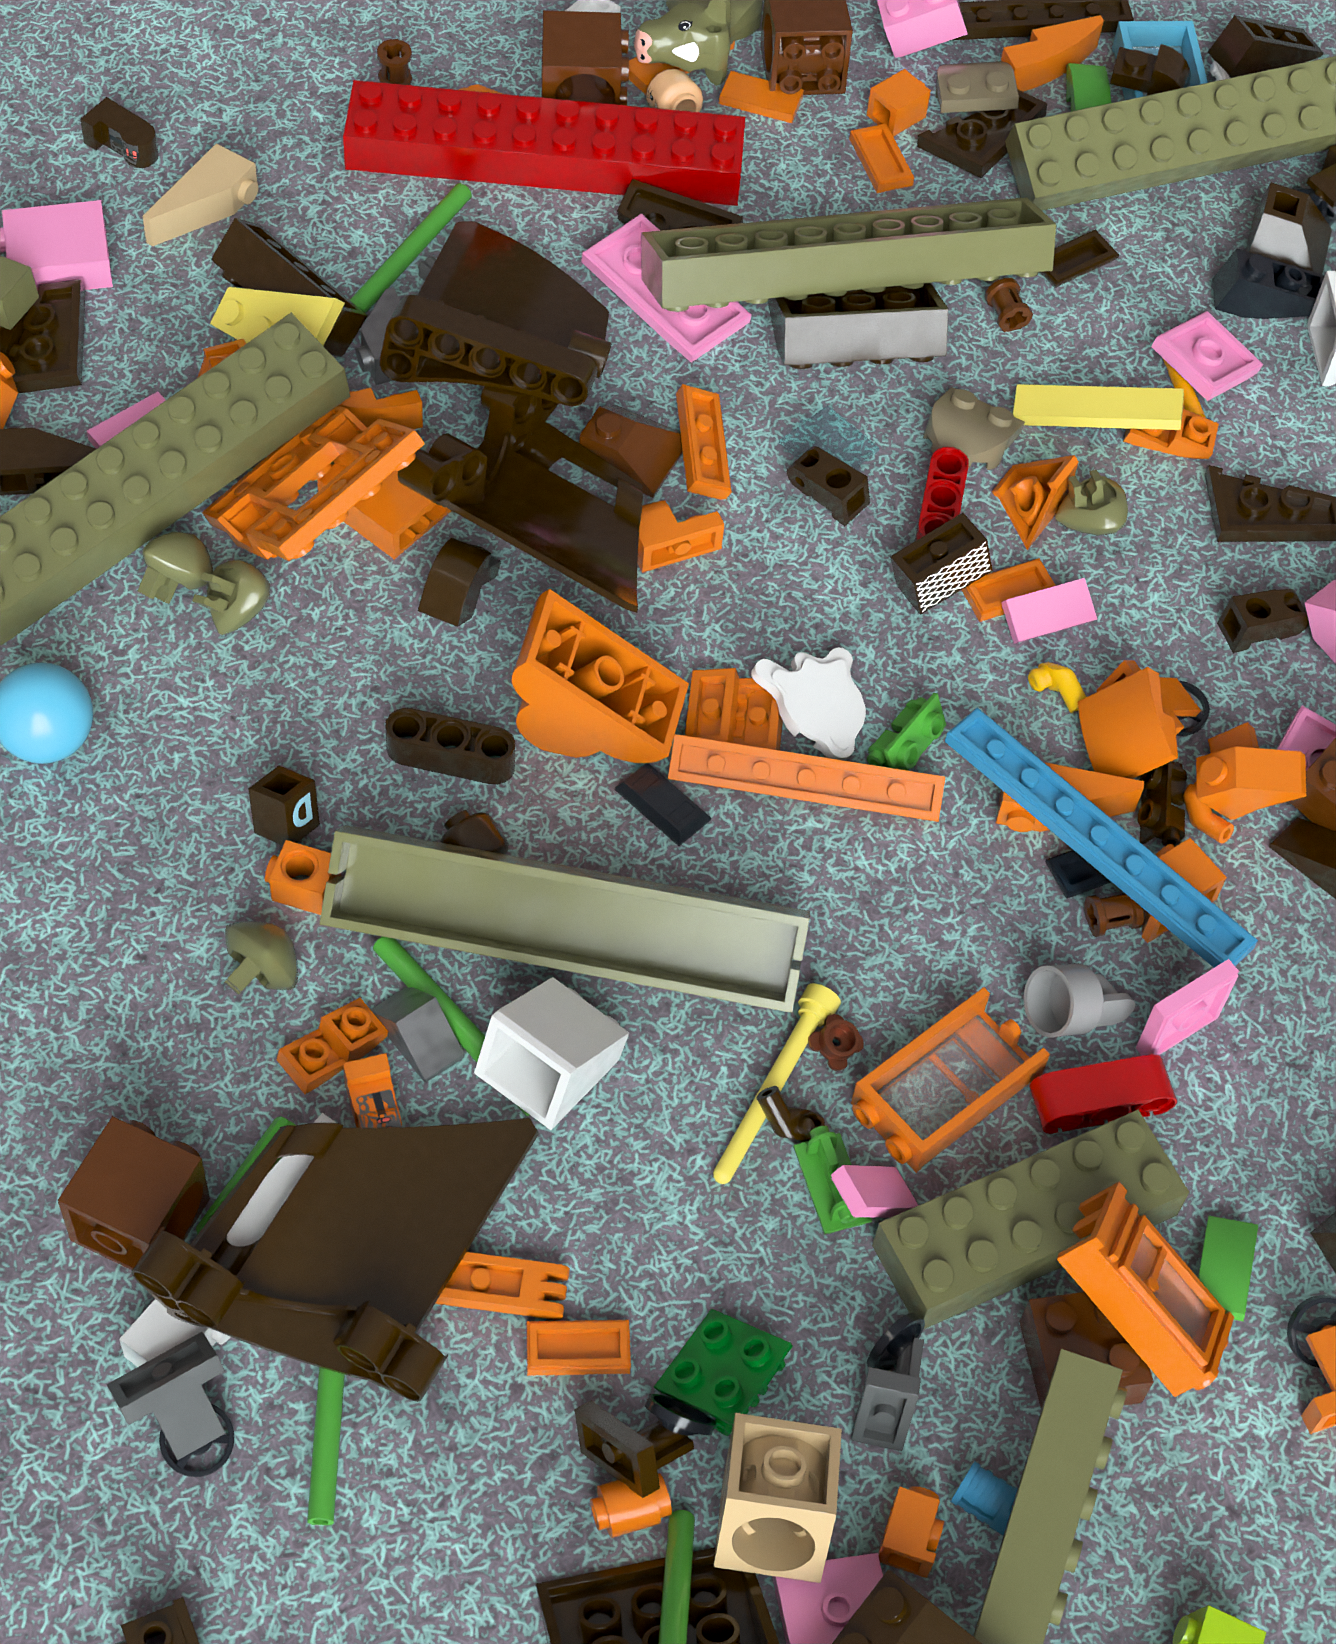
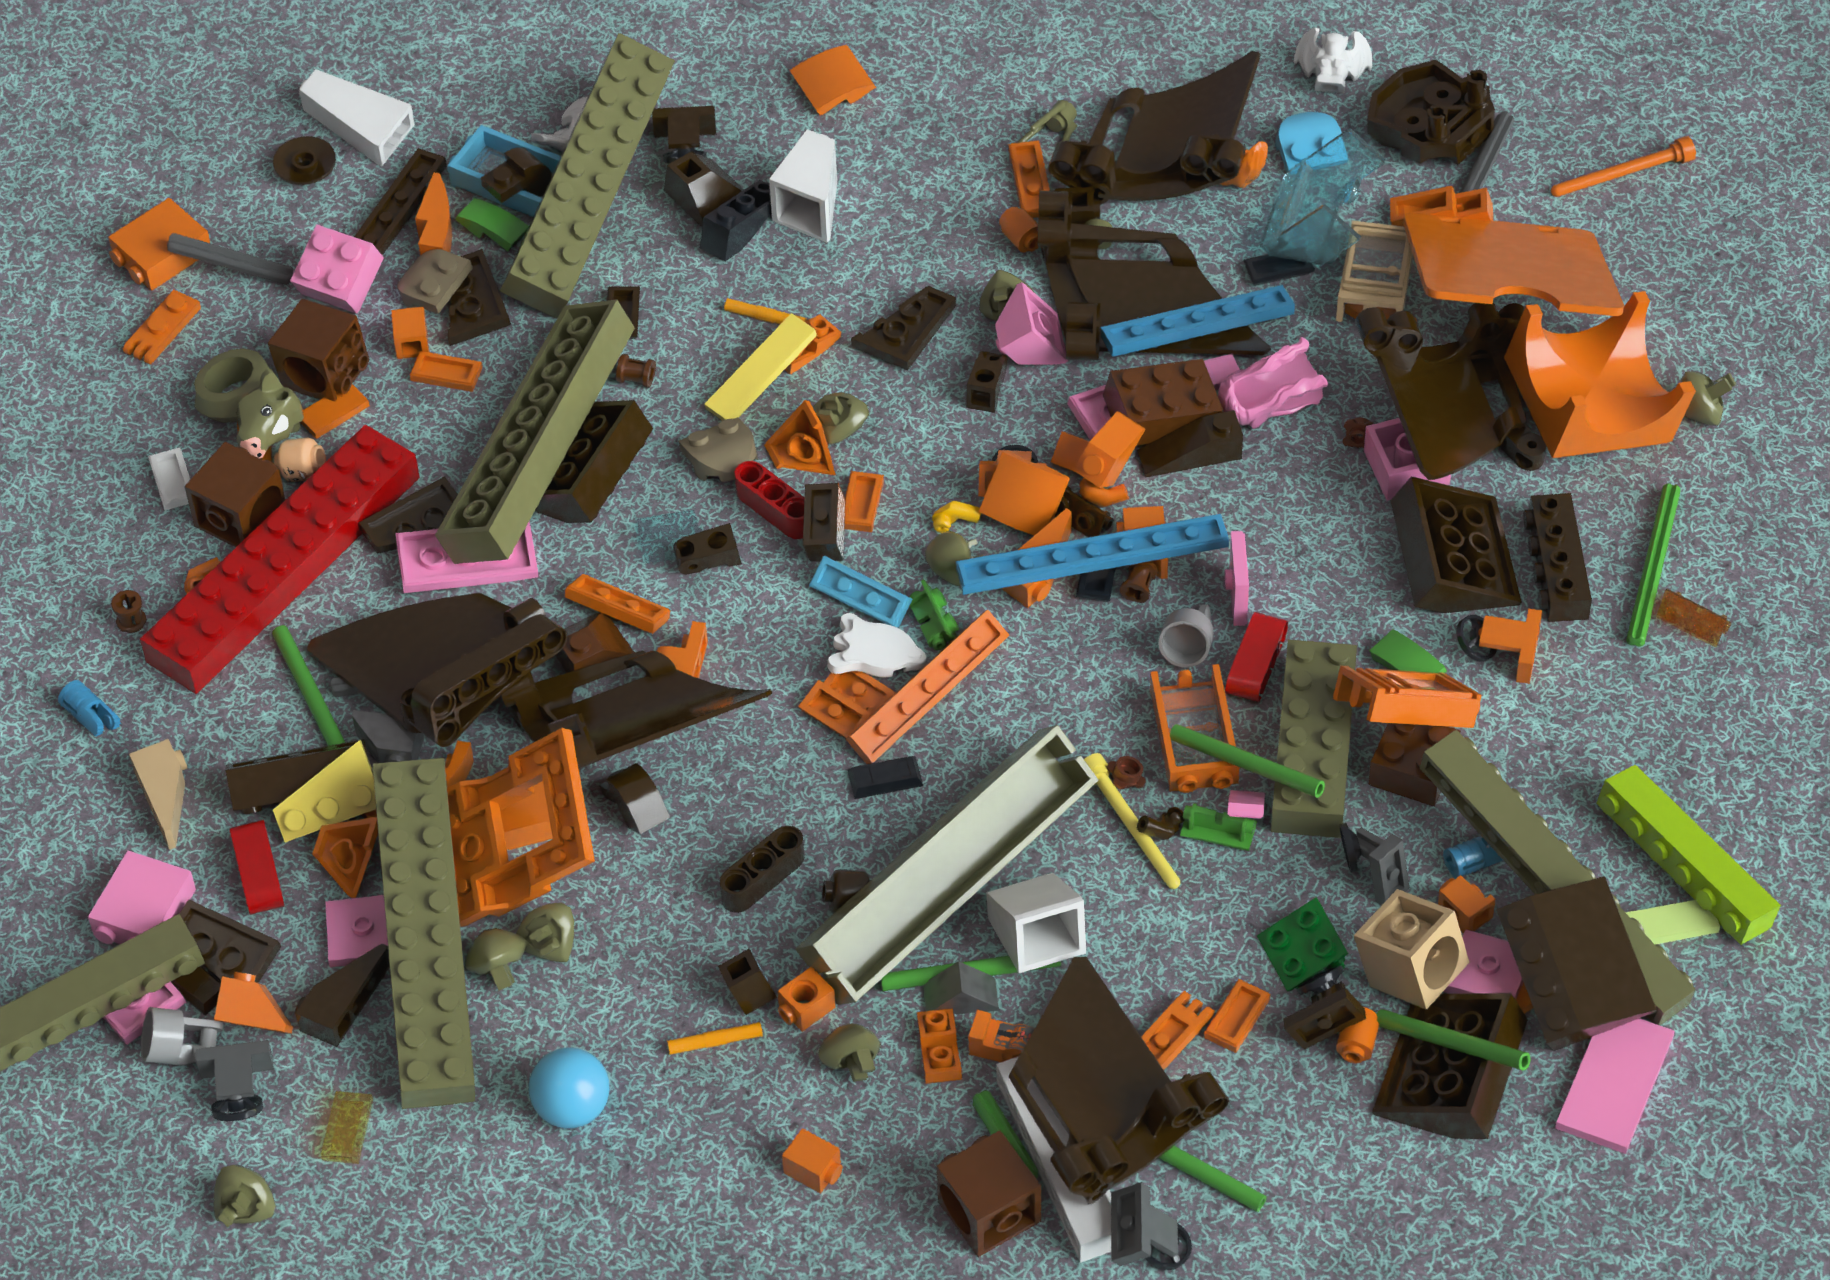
camera: 50 degrees left, 5 degrees down
dark brown leg [80,97,159,168] -> none
orange brick [512,589,689,763] -> none
bright pink tile [1001,578,1097,644] -> none
bright pink plate [1151,311,1263,401] -> none
dark brown slope [1208,15,1324,78] -> none
none -> dark azure hinge [58,680,121,736]
none -> red beam [229,820,285,915]
none -> light orange piece [667,1022,763,1055]
none -> orange brick [782,1128,843,1194]
none -> medium azure tile [809,555,913,628]
none -> olive piece [925,531,983,586]
none -> bright green piece [1170,724,1325,798]

